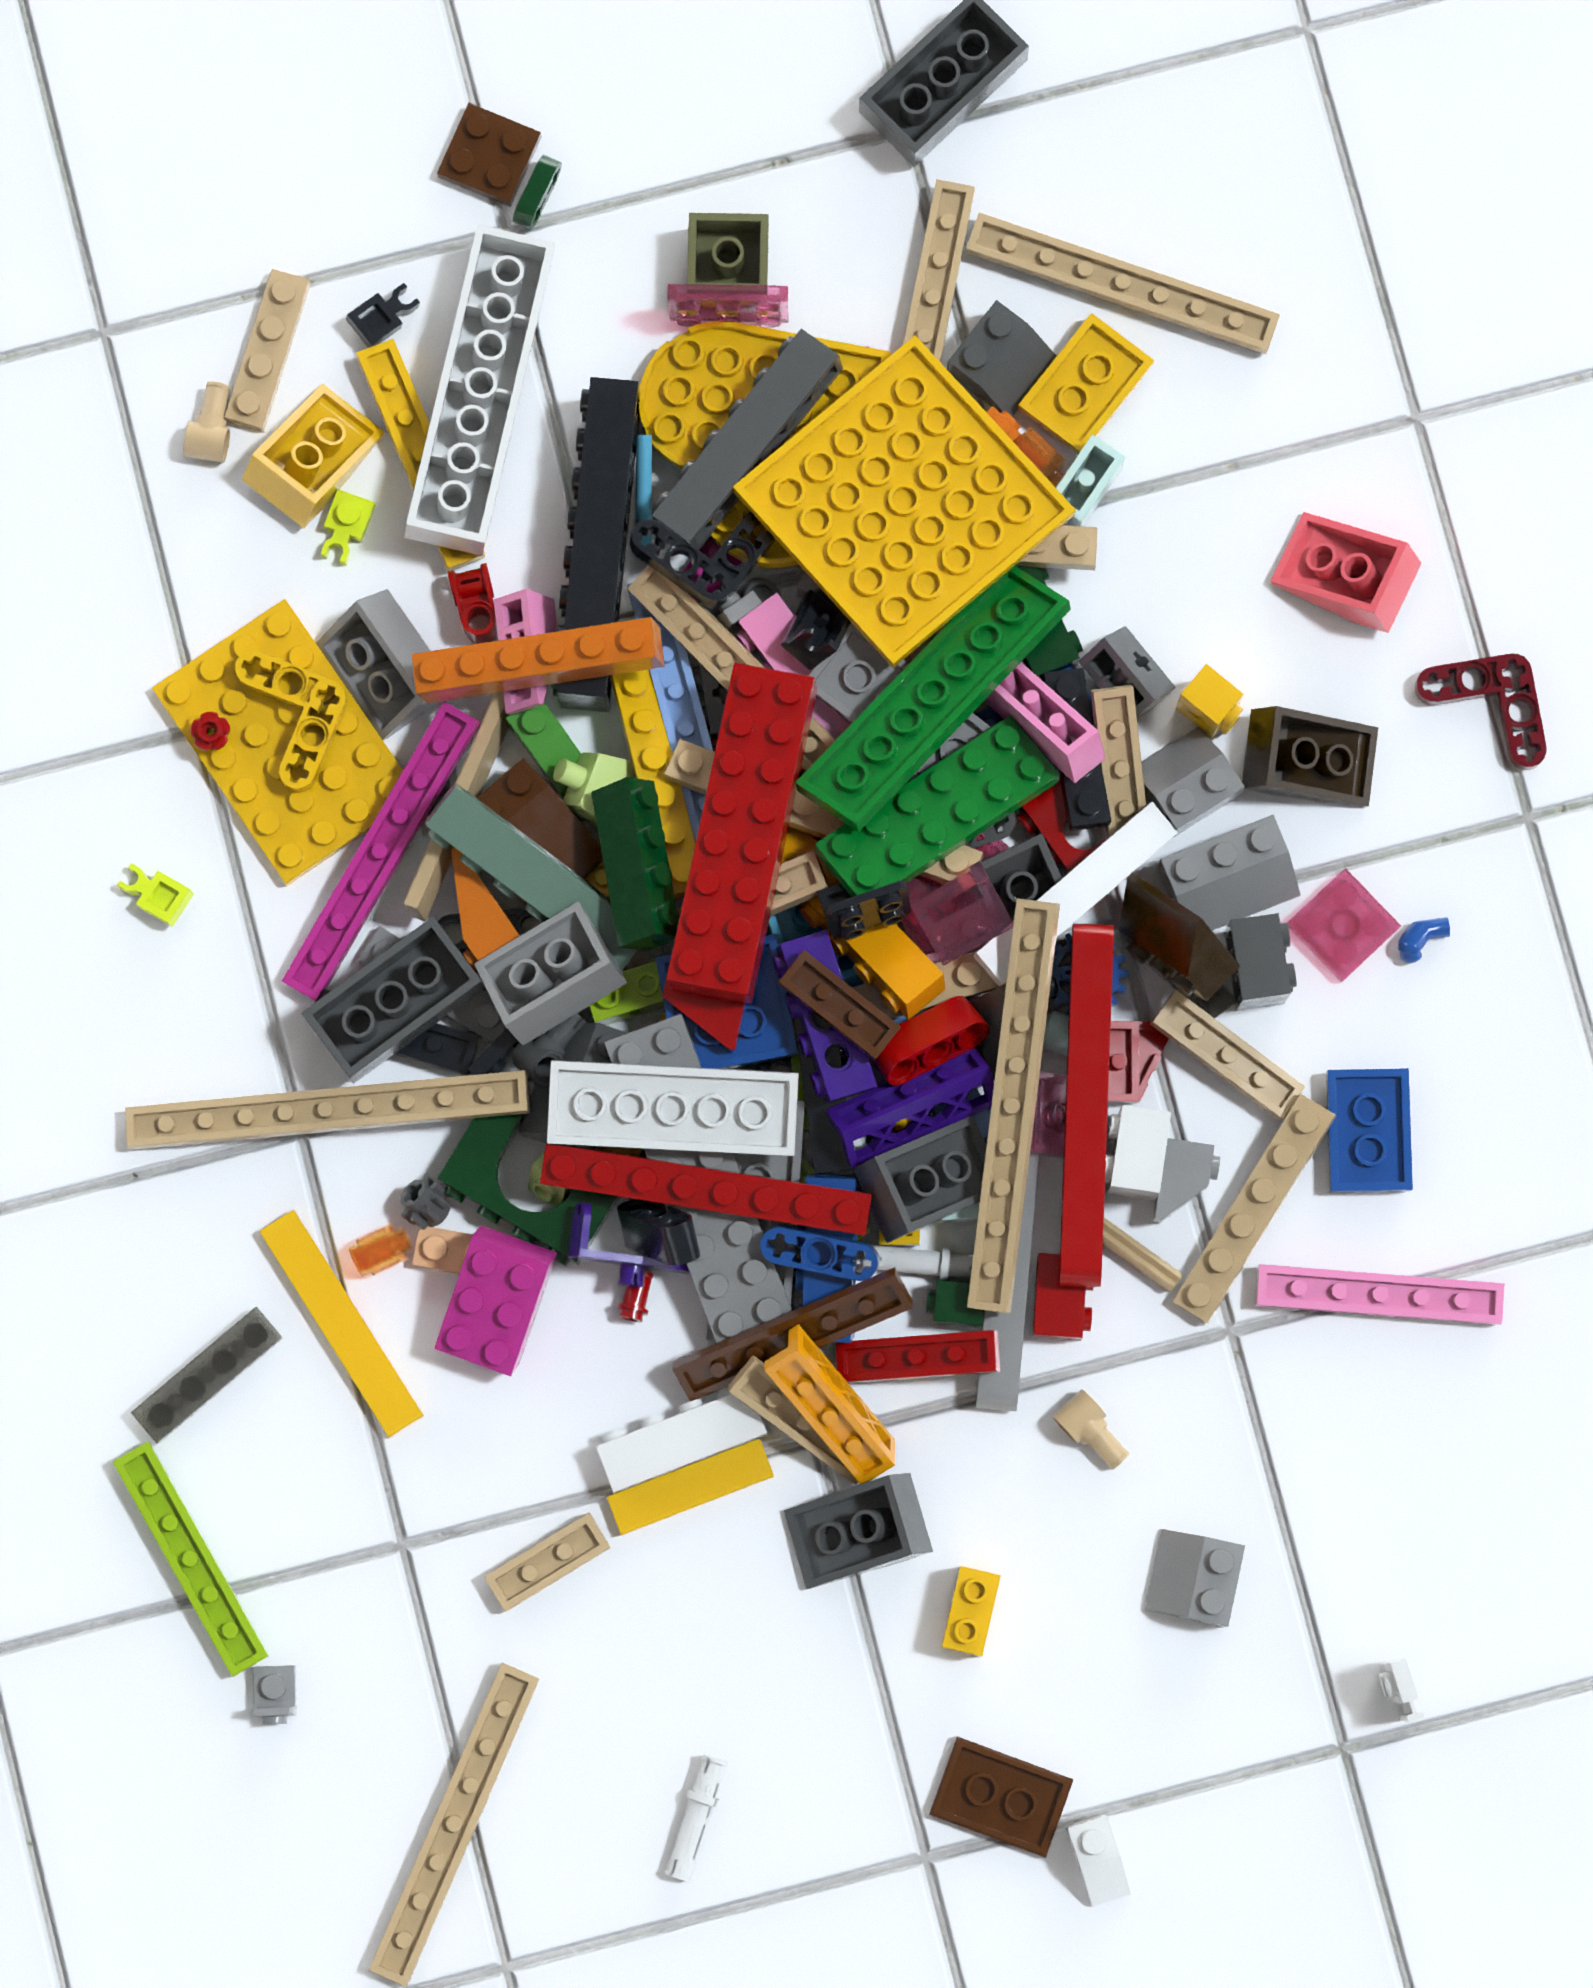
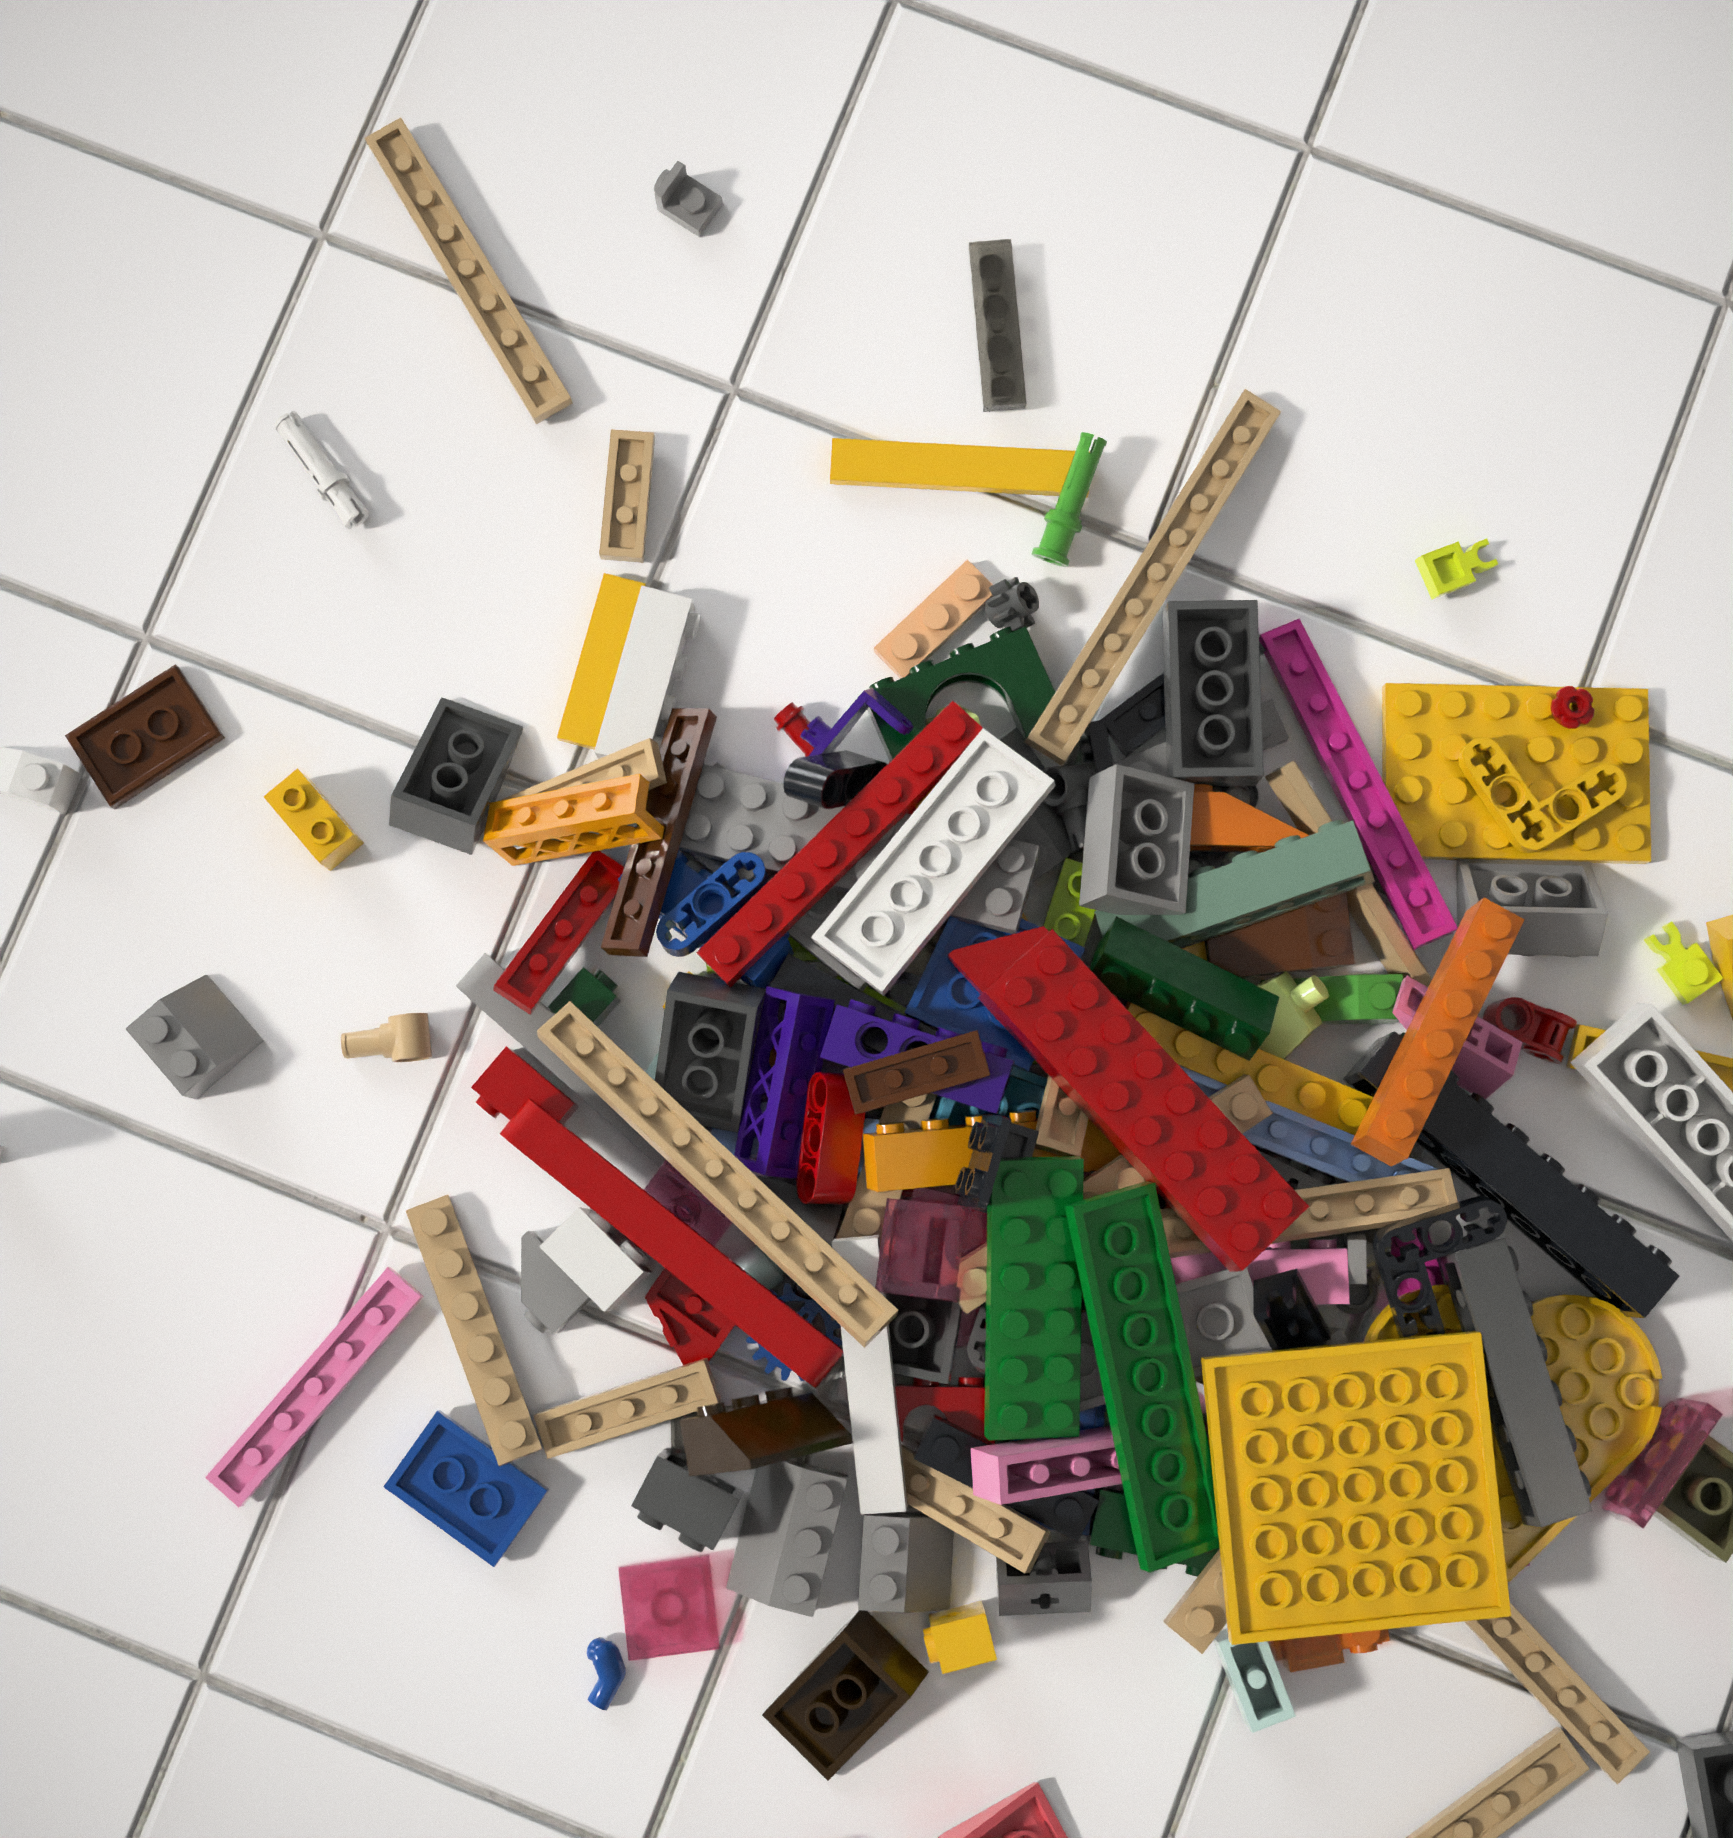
camera: 125 degrees right, 0 degrees up
lime plate [113,1441,270,1677] -> none
clear orange brick [349,1223,412,1277] -> none
dark pink brick [434,1225,557,1377] -> none
medium azure bar [636,435,652,546] -> none
white pin [863,1243,973,1281] -> none
dark grey slope [947,300,1057,417] -> none
yellow plate [1018,313,1155,455] -> none
tan axle [1103,1217,1182,1291] -> none
none -> bright green pin [1031,432,1107,567]

